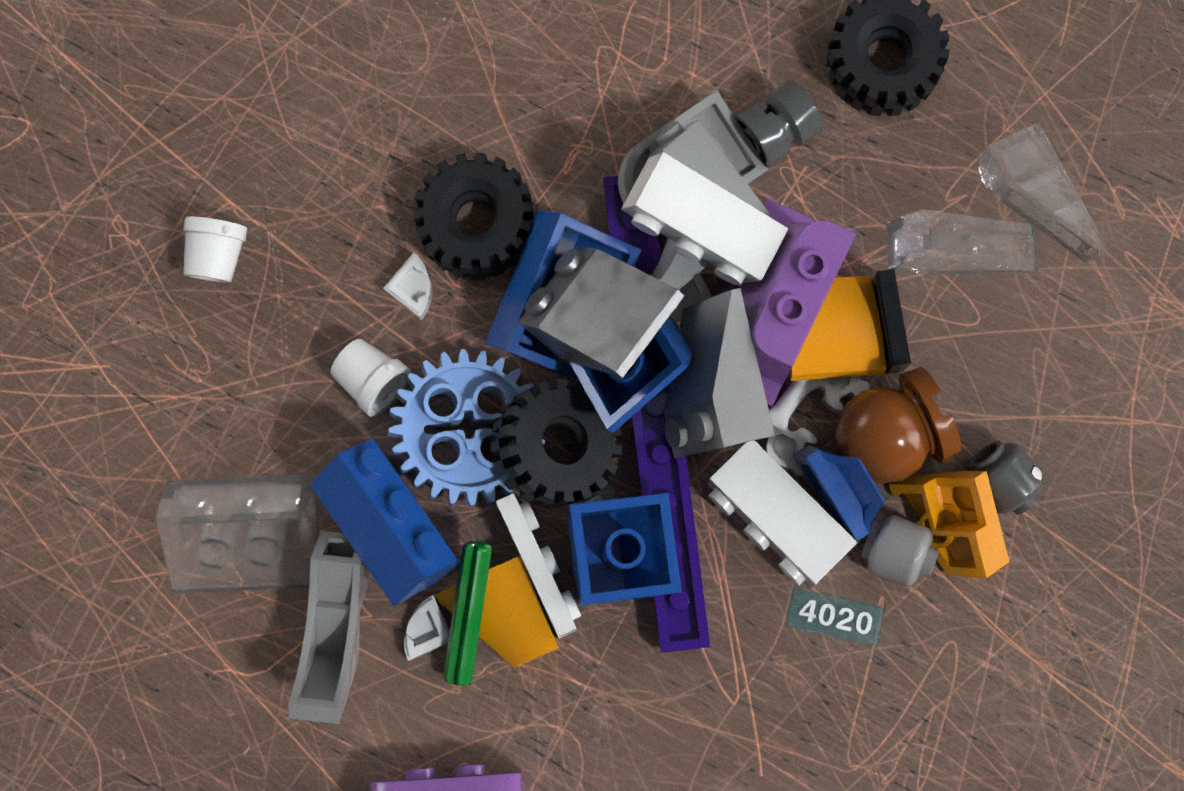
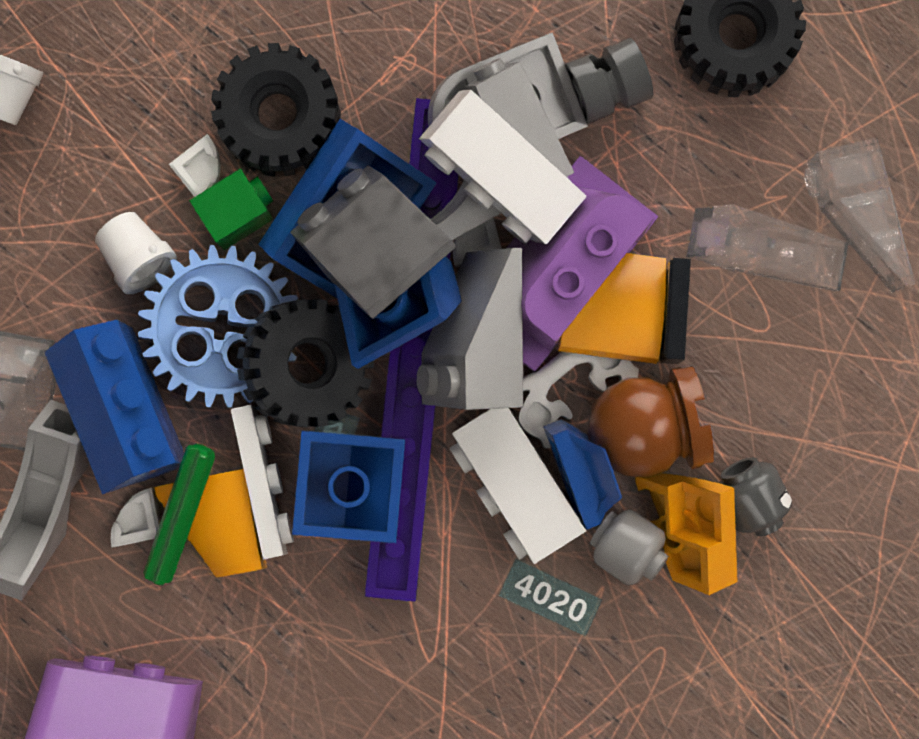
camera: 15 degrees right, 5 degrees up
none -> green brick [189,168,274,251]

